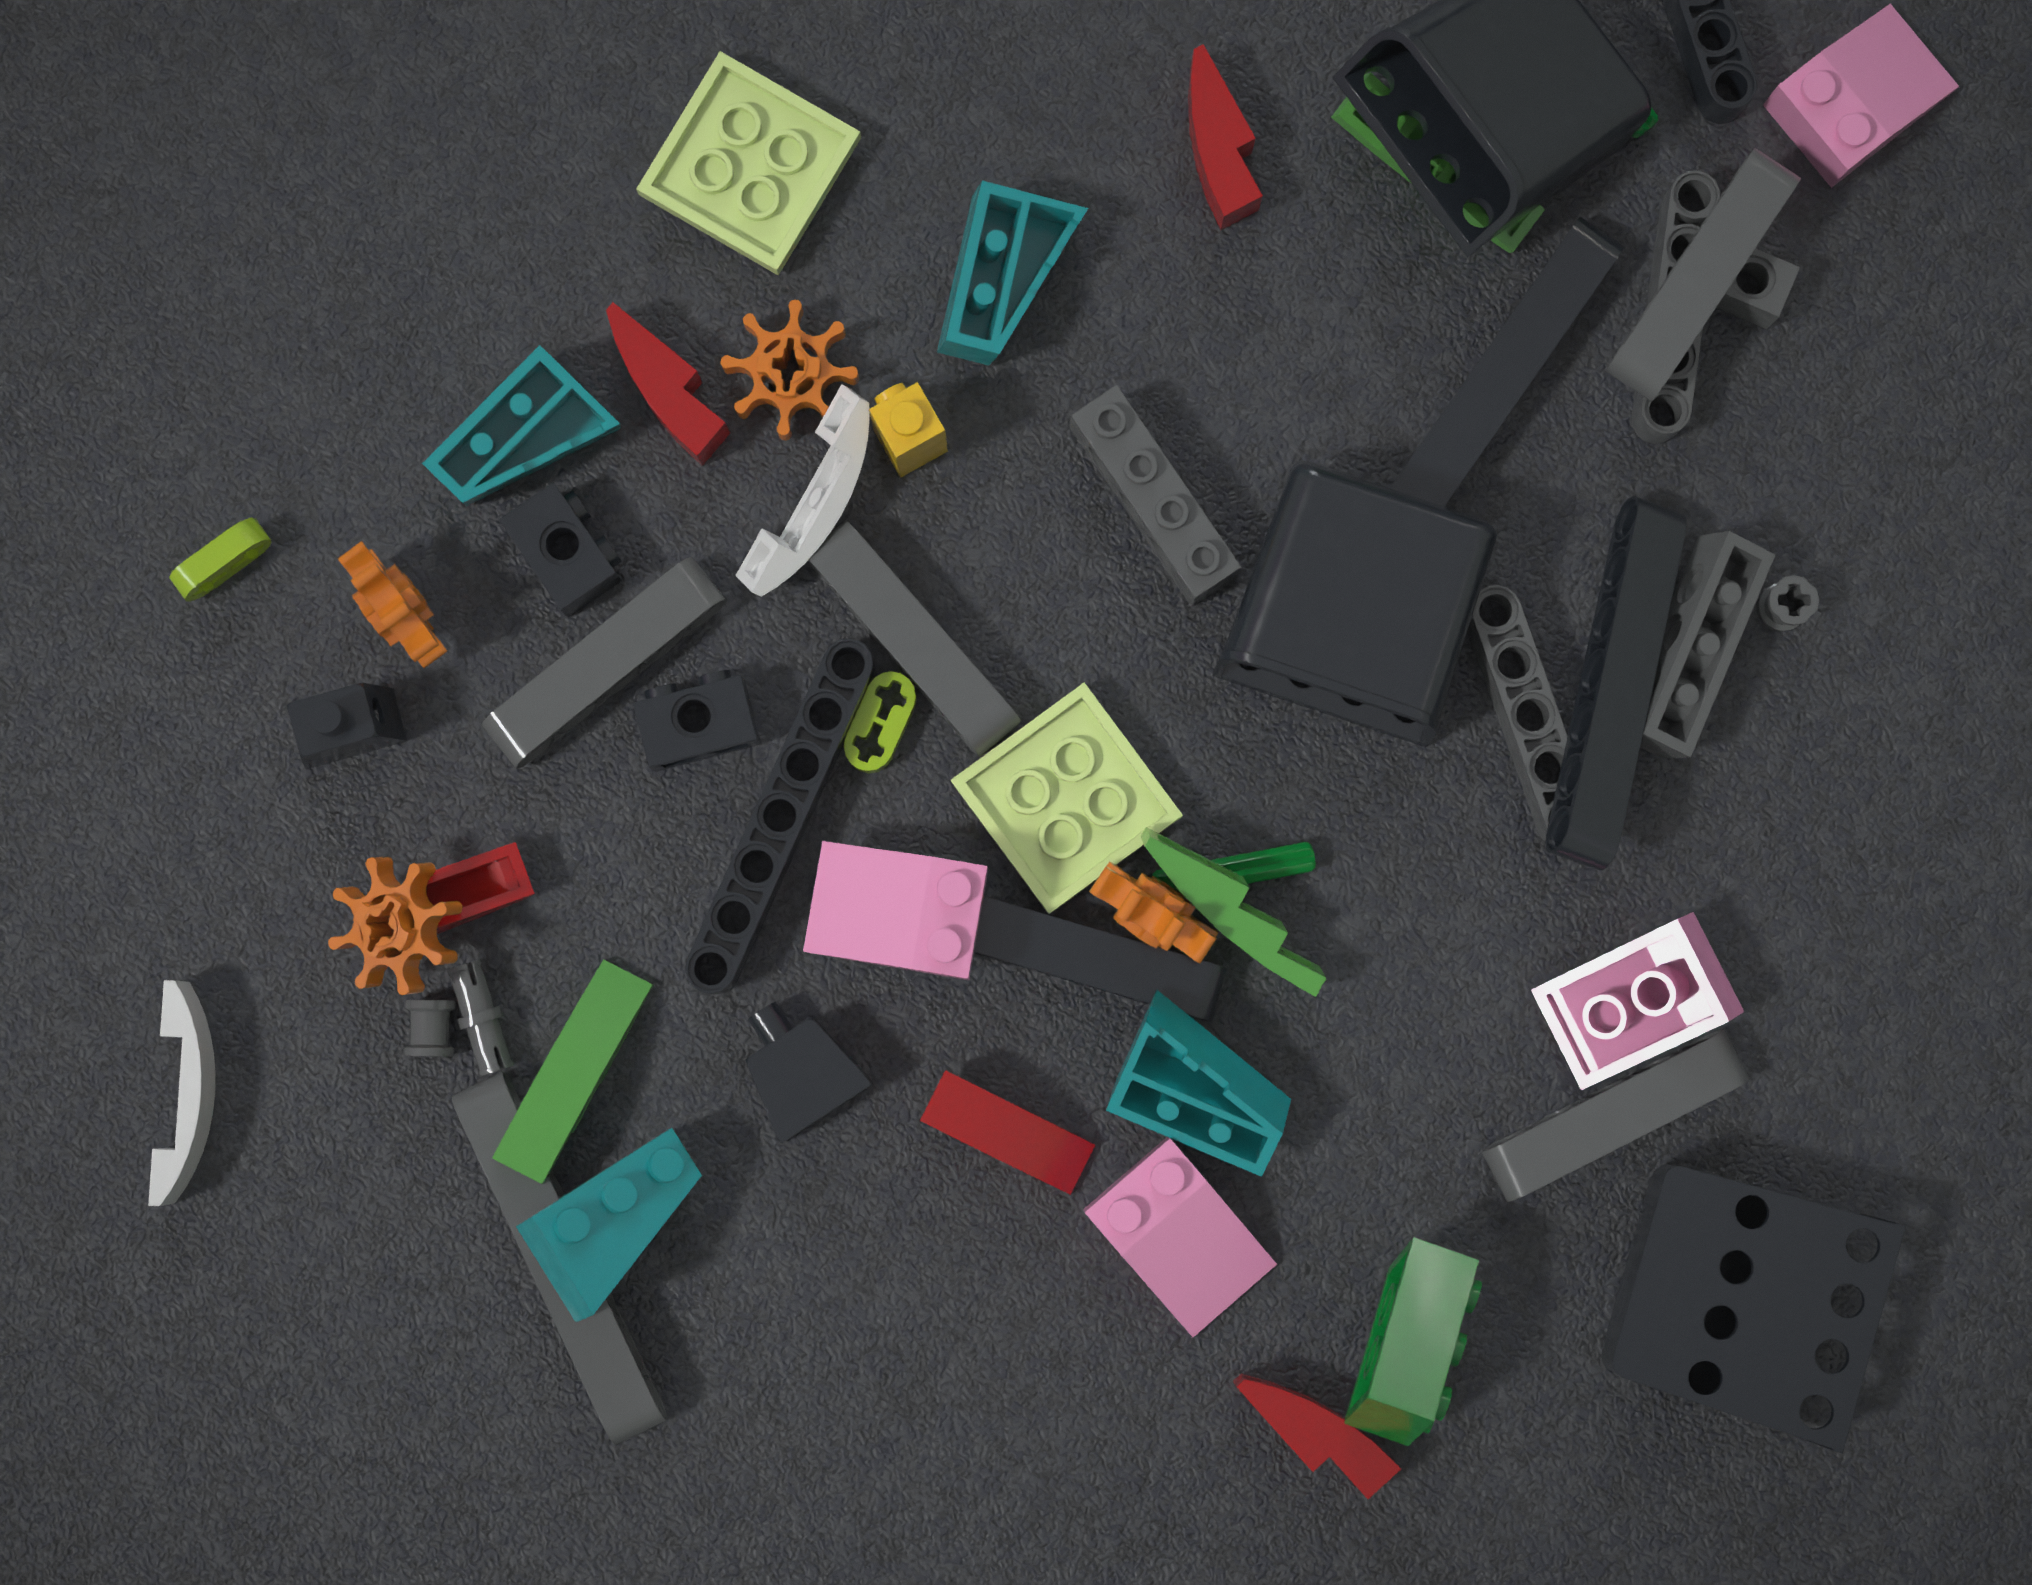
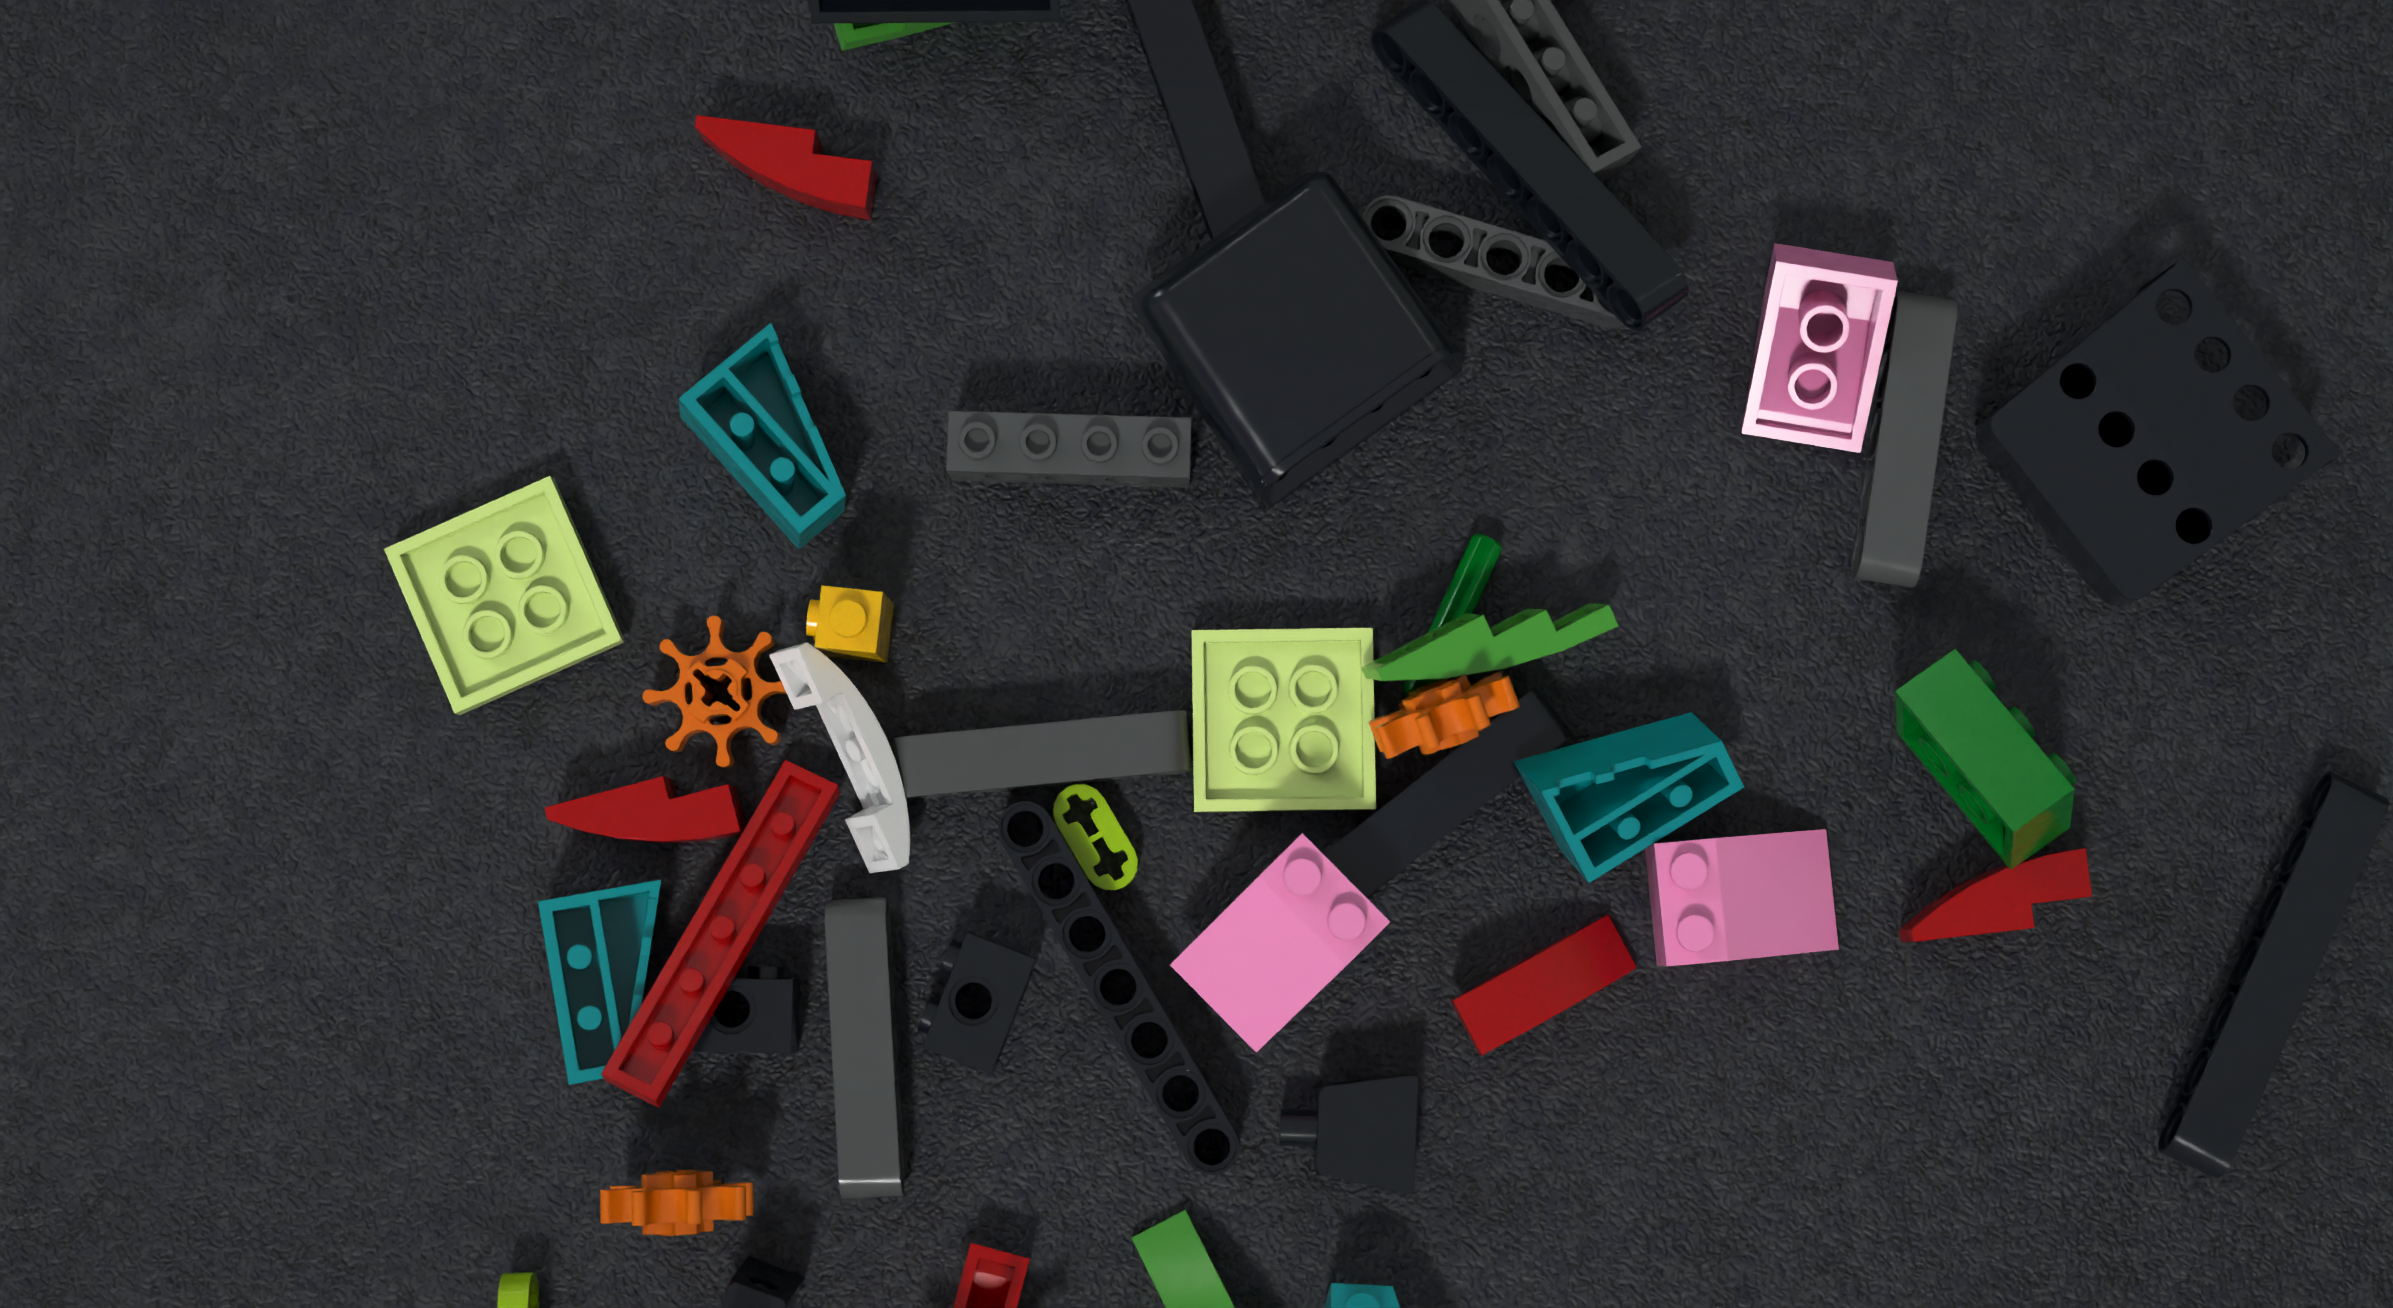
camera: 55 degrees left, 0 degrees up
none -> red plate [601,760,841,1108]

